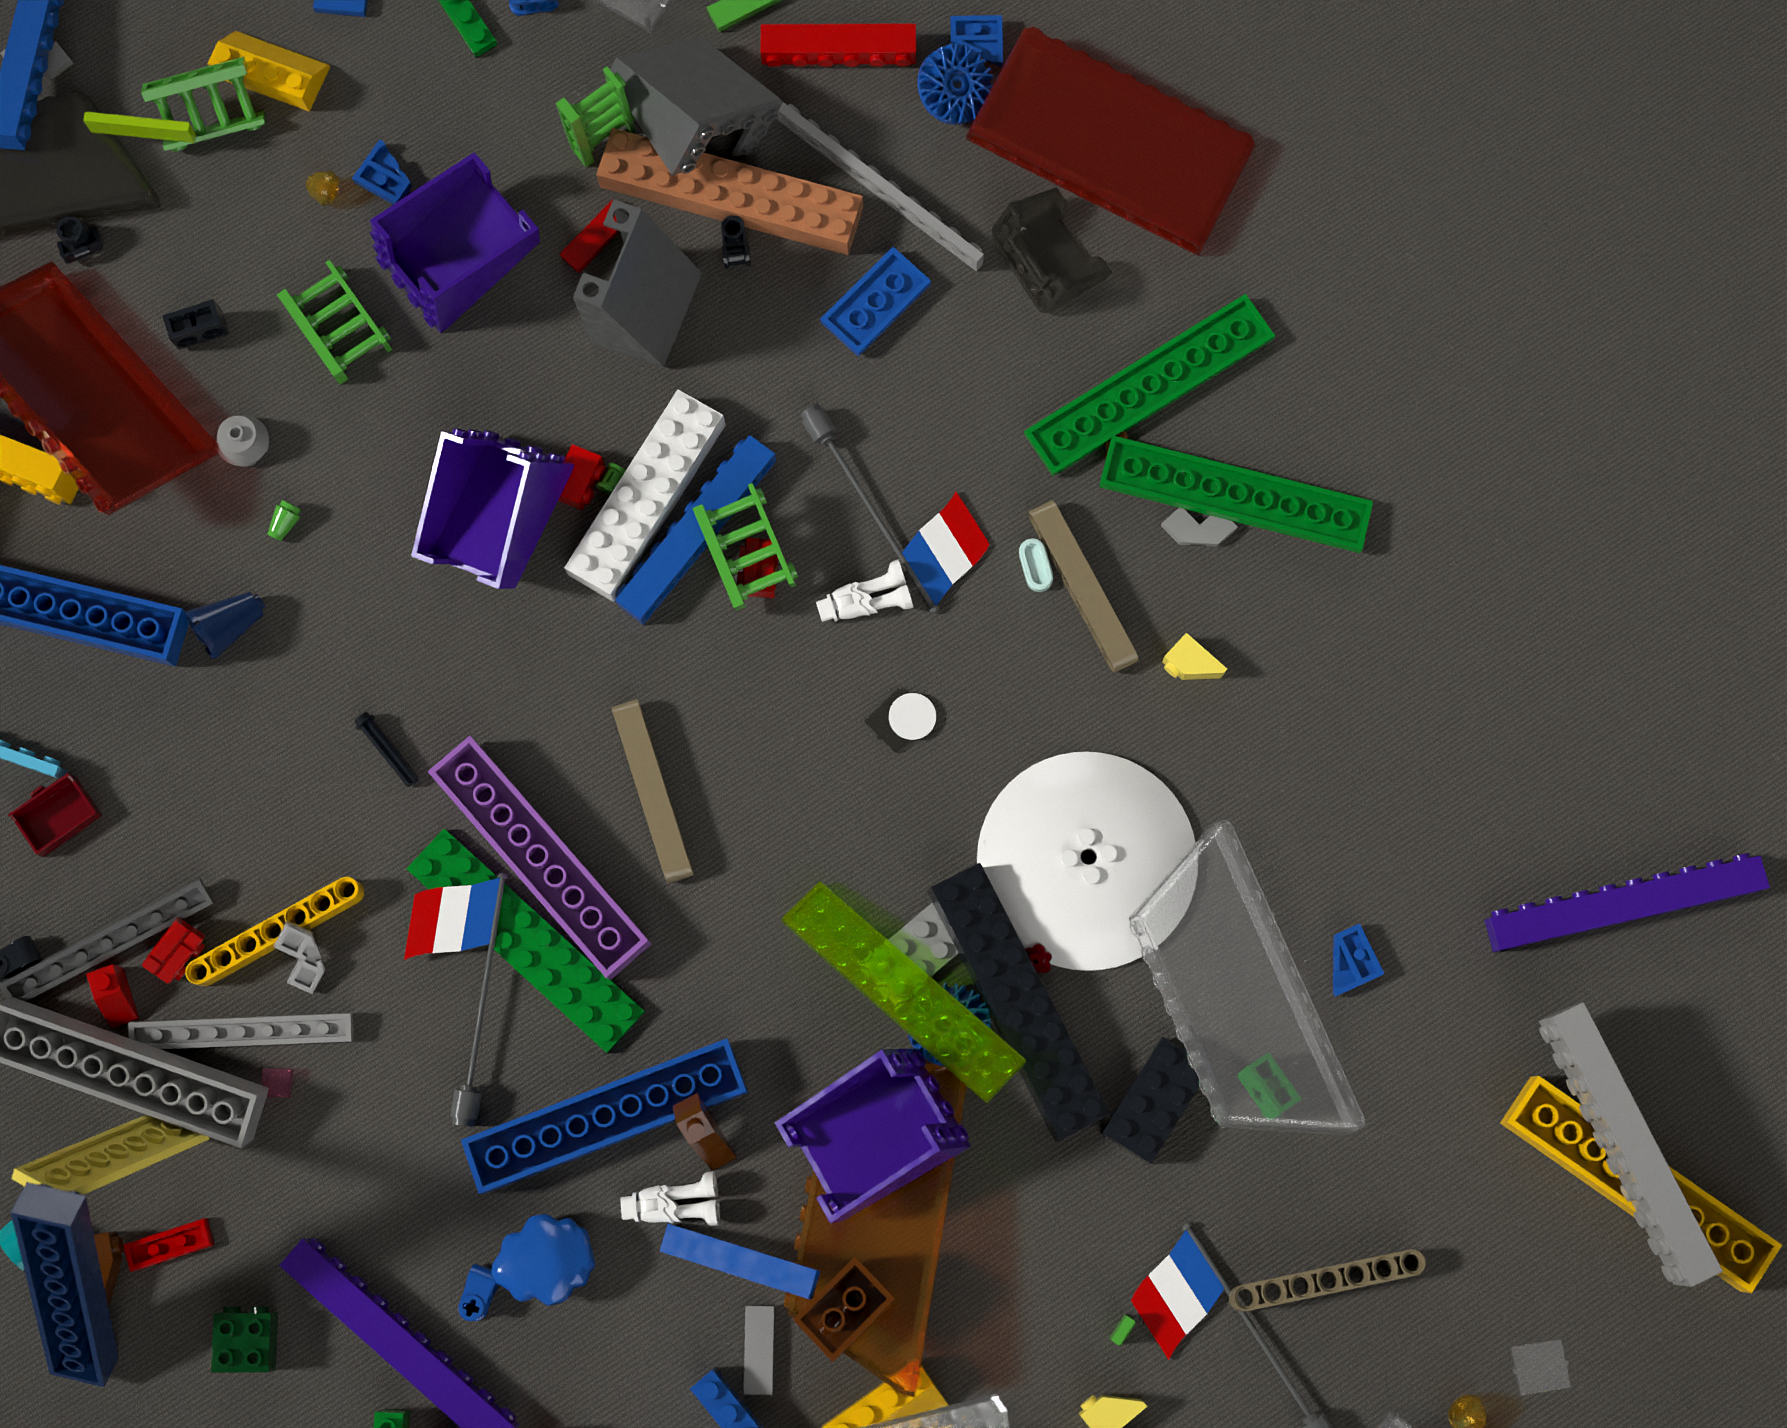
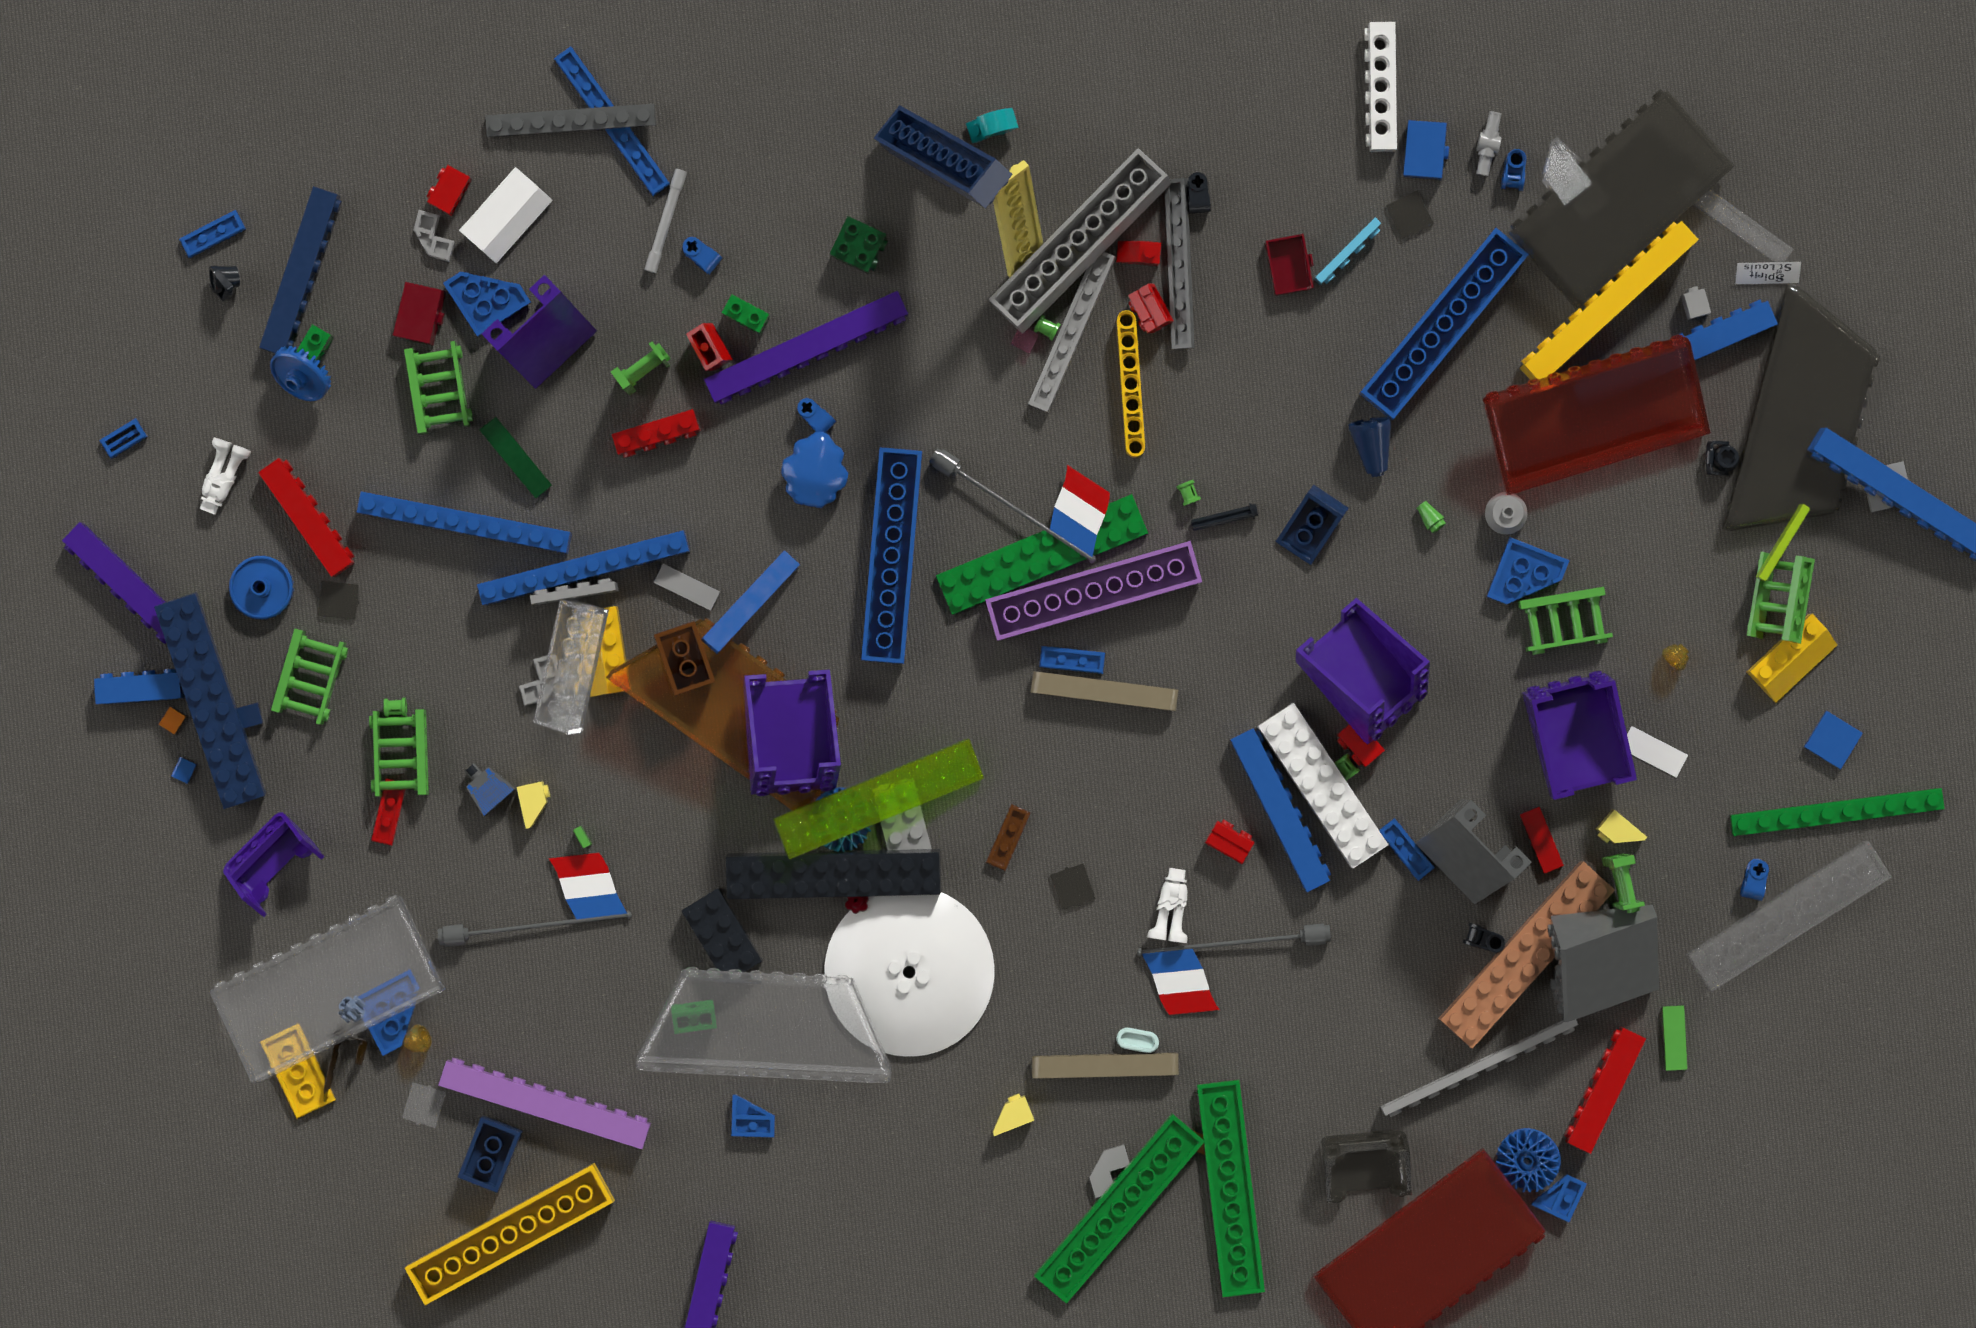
camera: 105 degrees right, 10 degrees up
red tile [123,1218,215,1272] -> none
black brick [162,299,229,350] -> none
light grey tile [274,921,325,994] -> none
blue wing [352,139,412,205] -> none
white piece [620,1171,720,1226] -> none
reddish brown slope [673,1093,737,1171] -> none
bright green fence [692,483,798,611] -> none
blue plate [820,247,931,357] -> none
white sticker [889,693,936,740] -> none
dark tan beam [1229,1250,1426,1312] -> none
light grey brick [1539,1002,1723,1287] -> none
none -> medium lavender brick [438,1058,651,1149]
none -> dark blue brick [458,1115,523,1193]
none -> reddish brown tile [986,804,1031,871]
none -> bright green bush [1033,315,1061,341]
none -> blue tile [1039,646,1105,674]
none -> bright green bush [1176,480,1201,506]
none -> dark blue slope [1275,485,1349,565]
none -> blue tile [1379,818,1435,881]
none -> blue plate [1486,537,1570,604]
none -> light yellow slope [1596,810,1647,843]
none -> white sticker [1627,726,1688,778]

